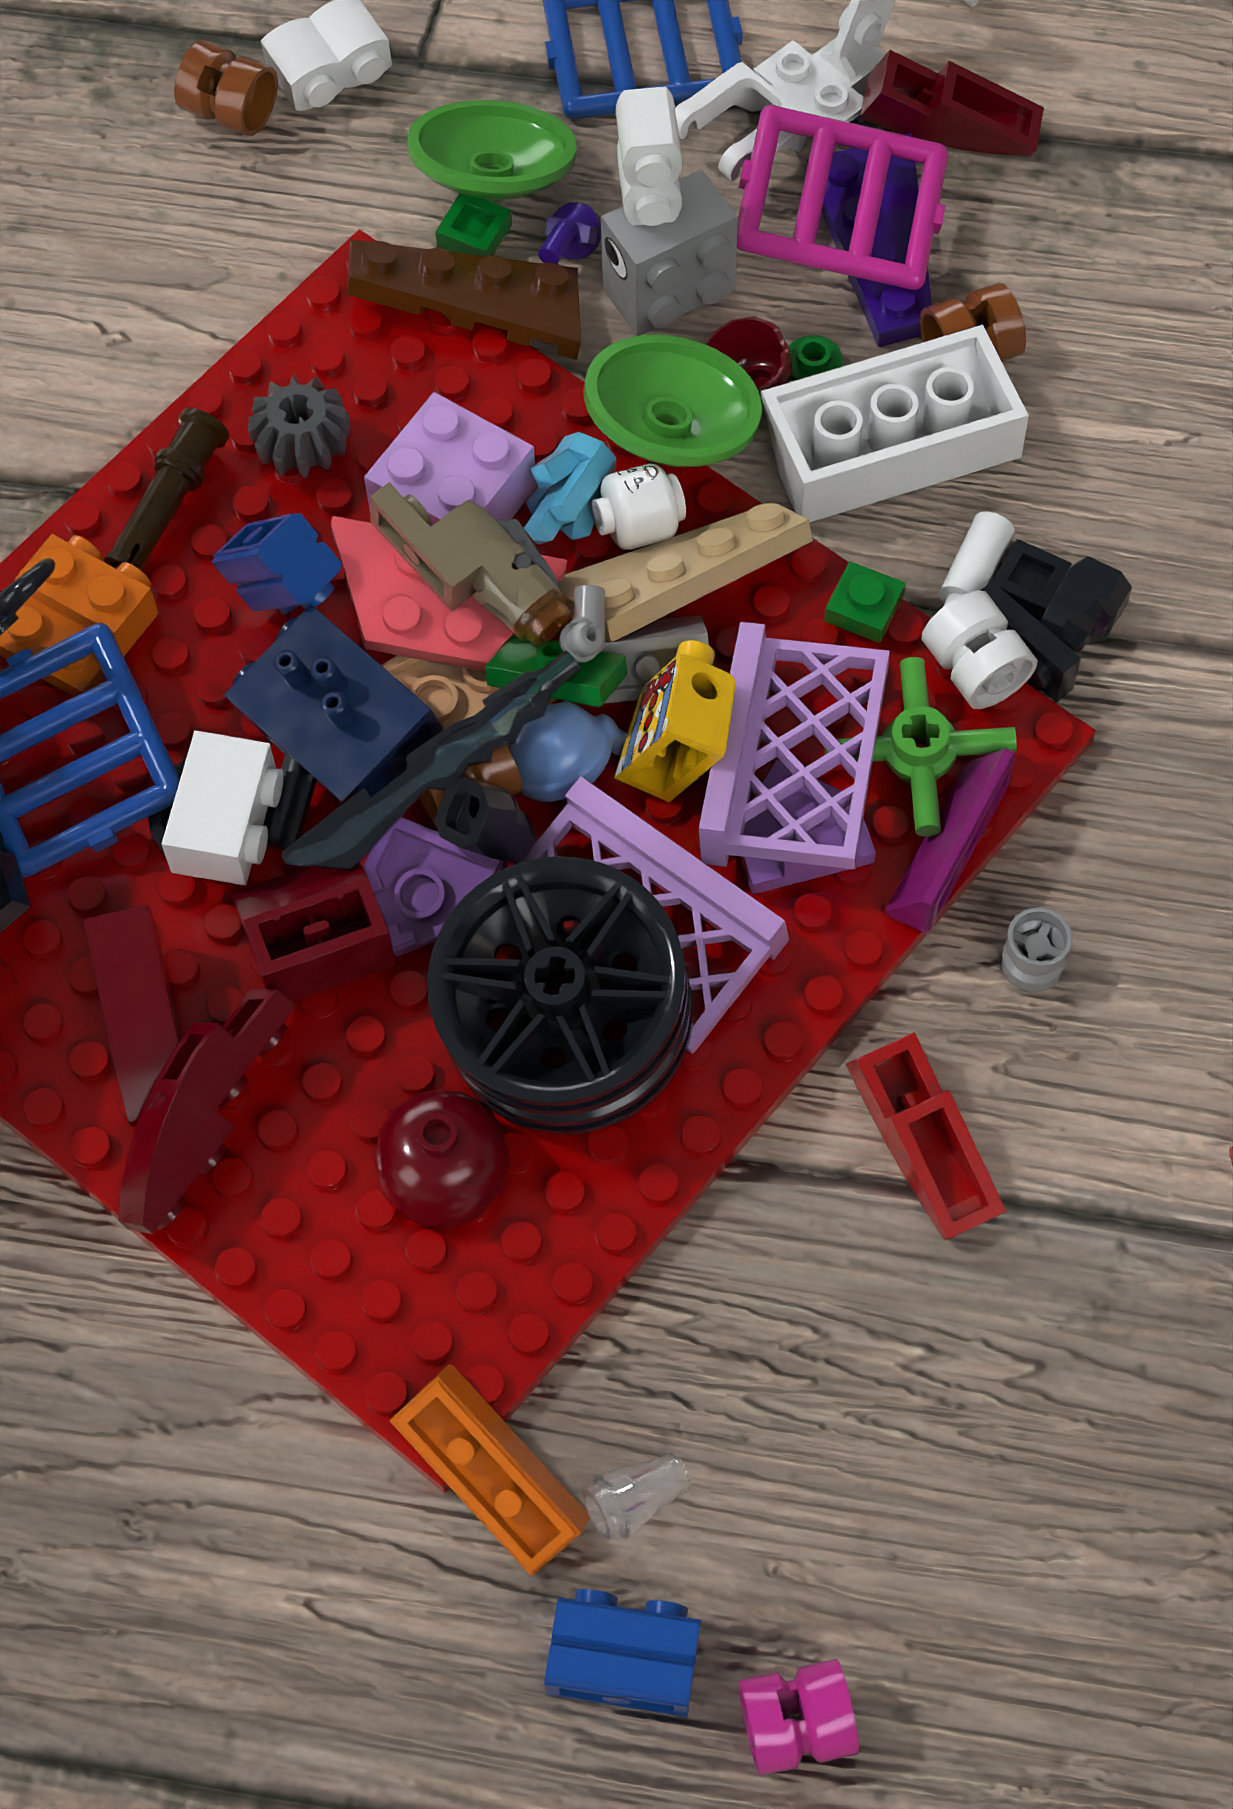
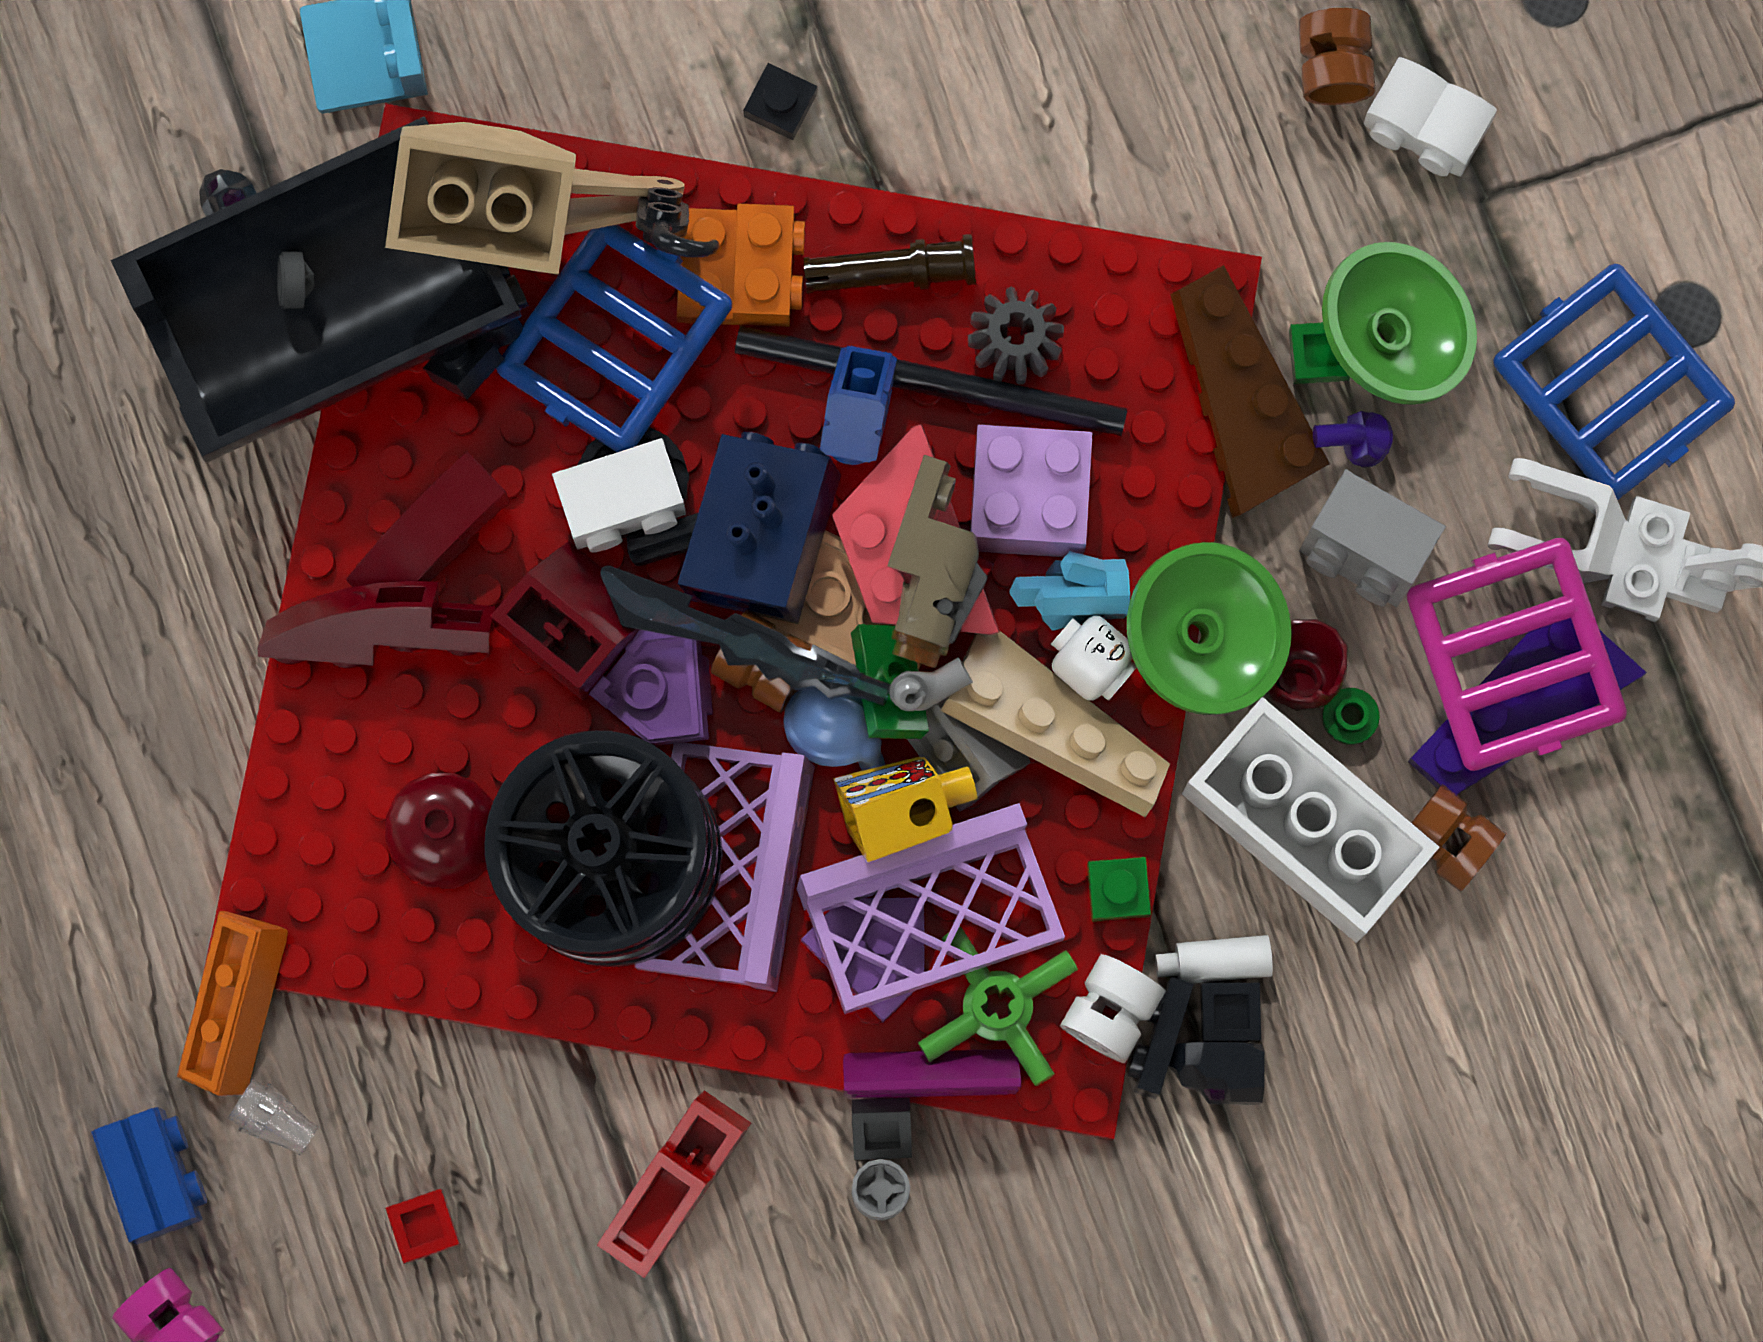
camera: 55 degrees right, 15 degrees up
black rock [434,777,535,864] -> none
white brick [616,87,682,226] -> none
dark red slope [860,50,1044,156] -> none
none -> red plate [385,1188,461,1264]
none -> black piece [735,326,1127,436]
none -> dark grey plate [852,1097,912,1160]

